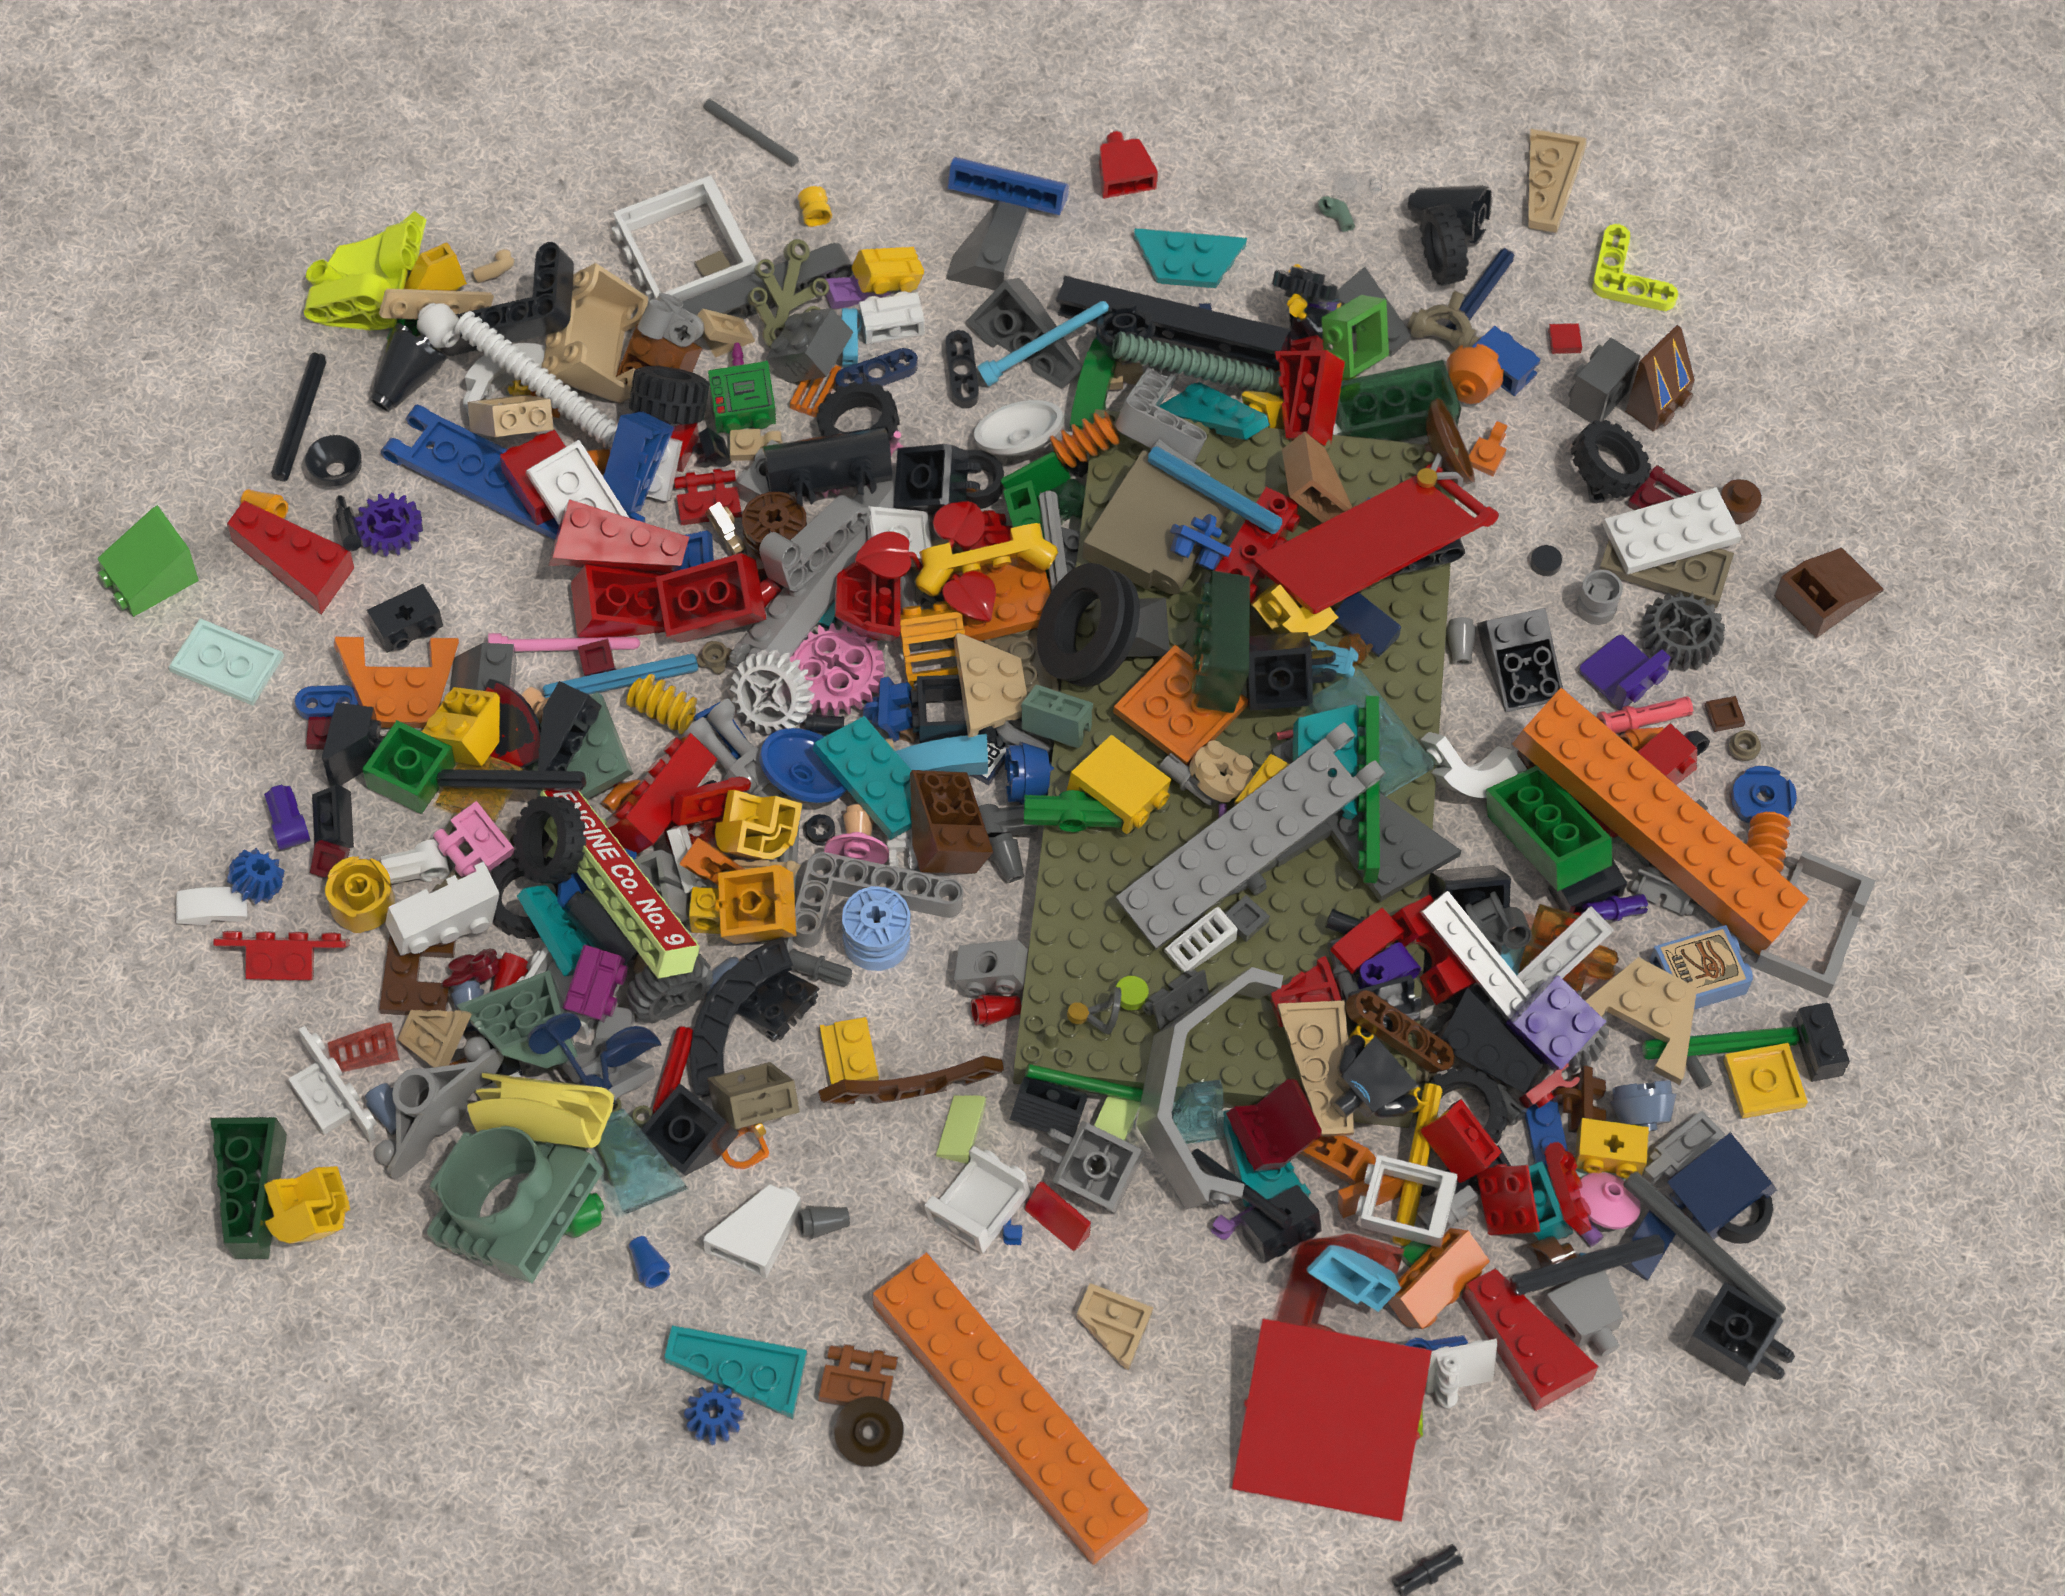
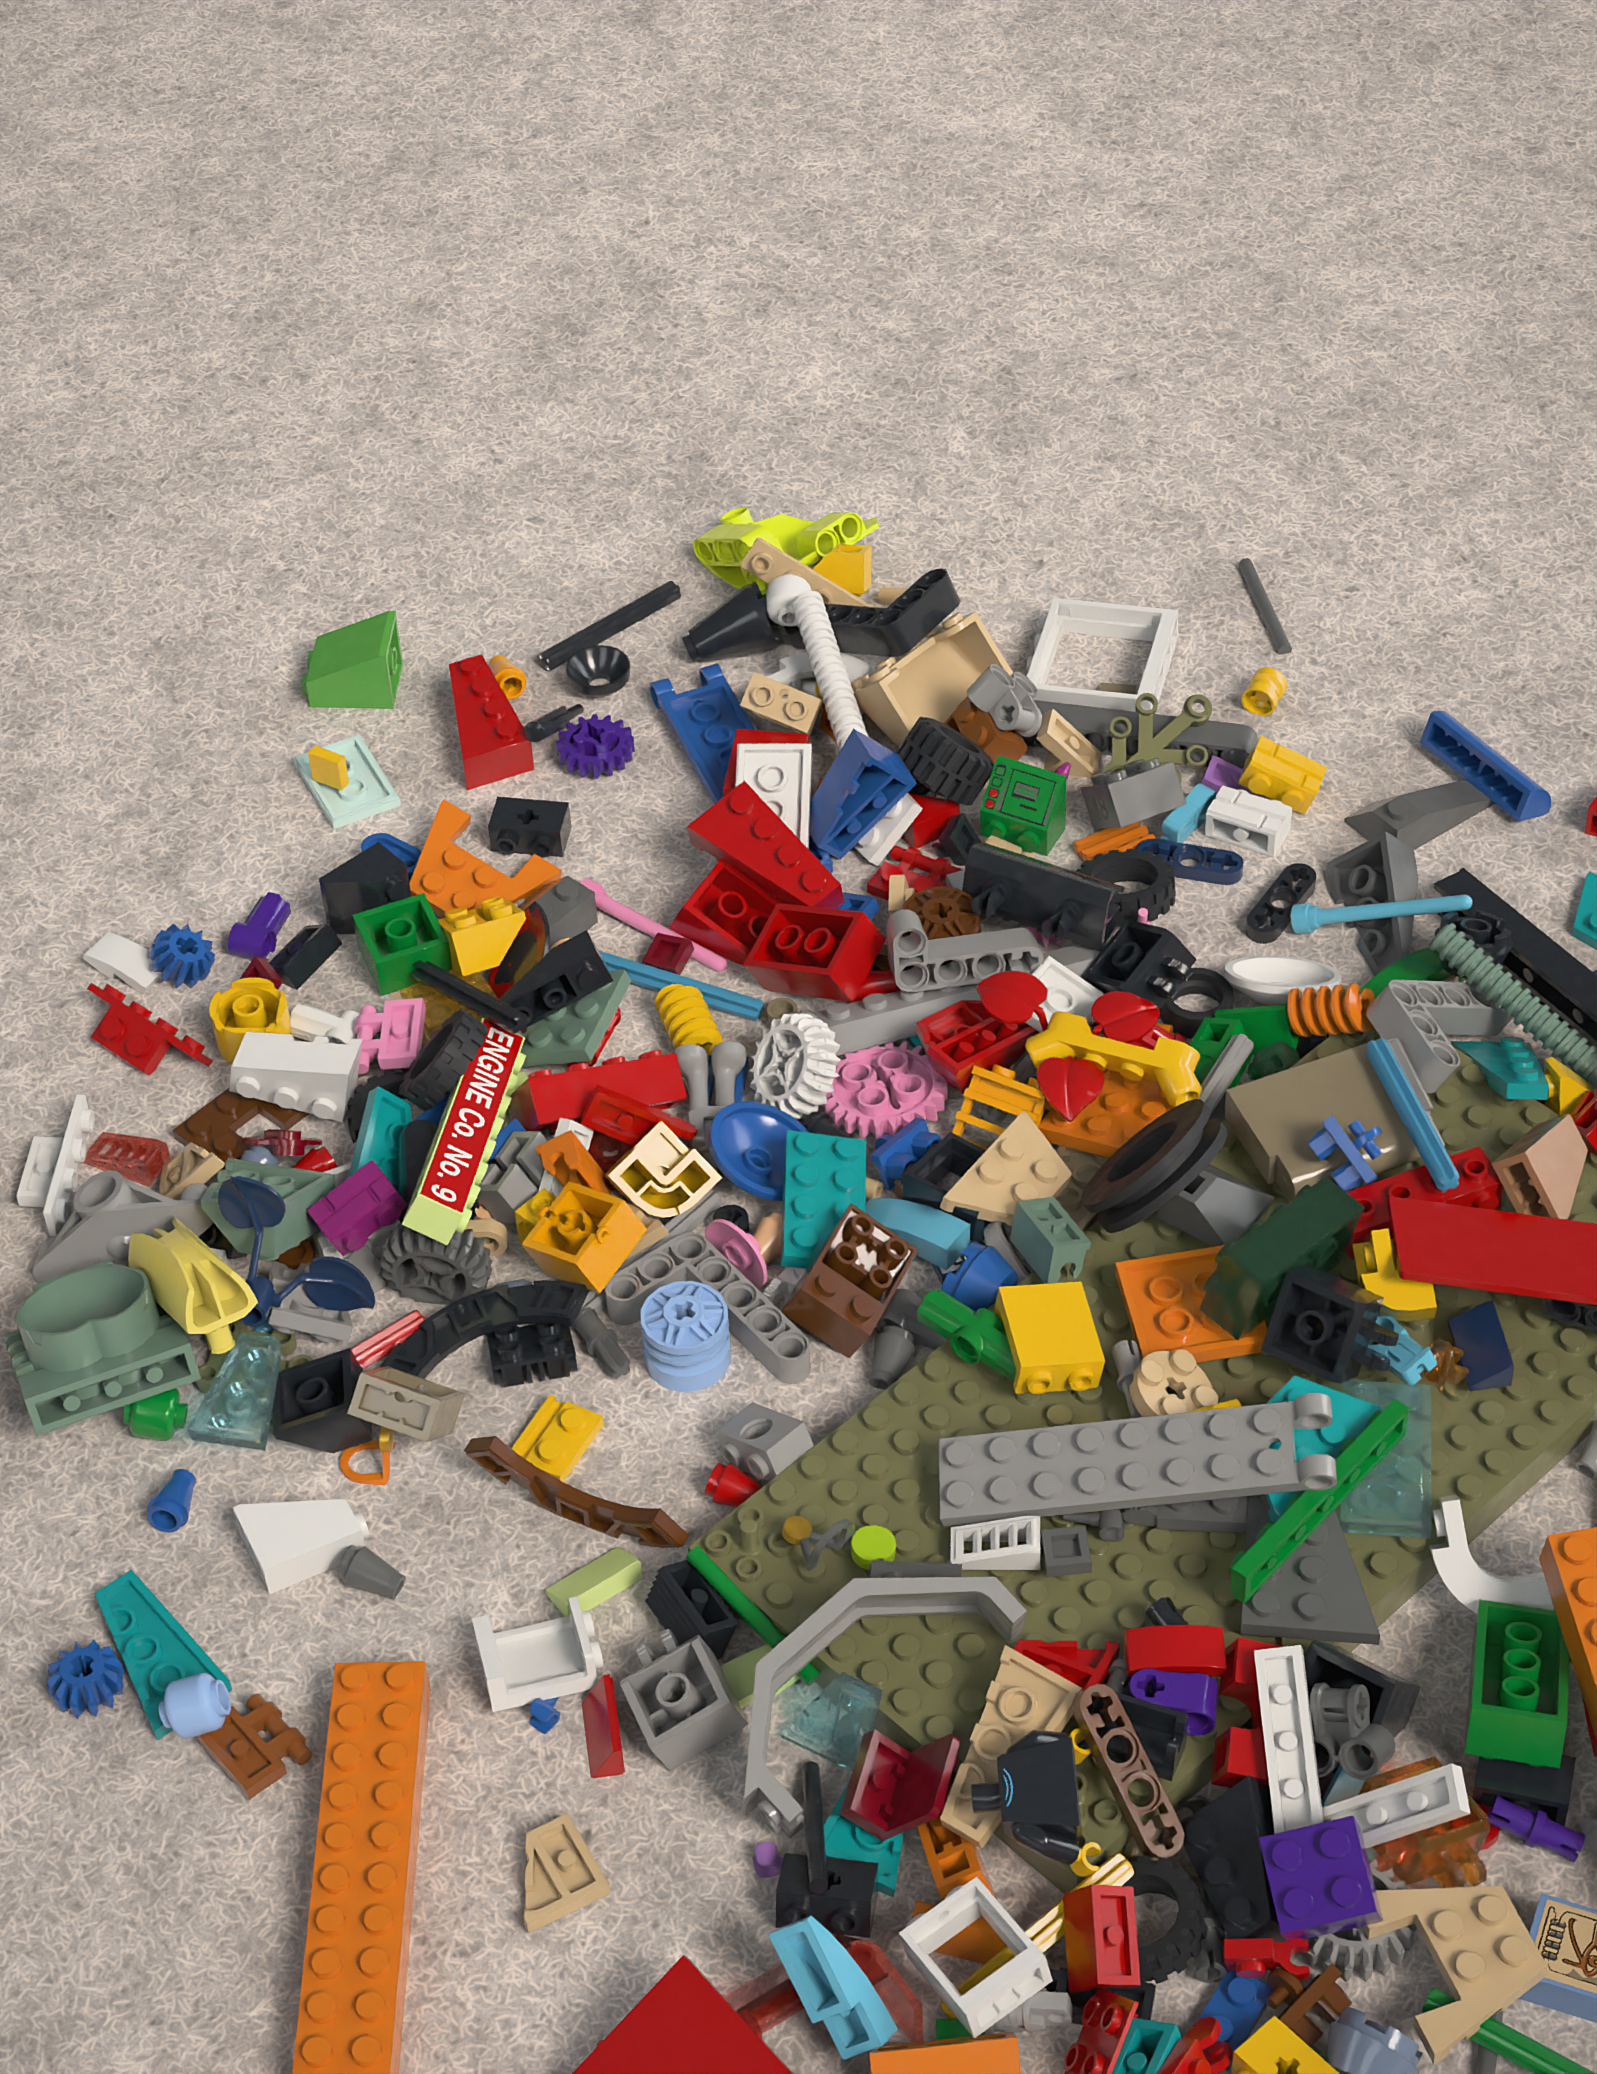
camera: 45 degrees right, 15 degrees down
dark brown dish [834,1396,904,1467] -> none
none -> light blue head [159,1673,231,1739]
none -> yellow tile [308,745,349,791]

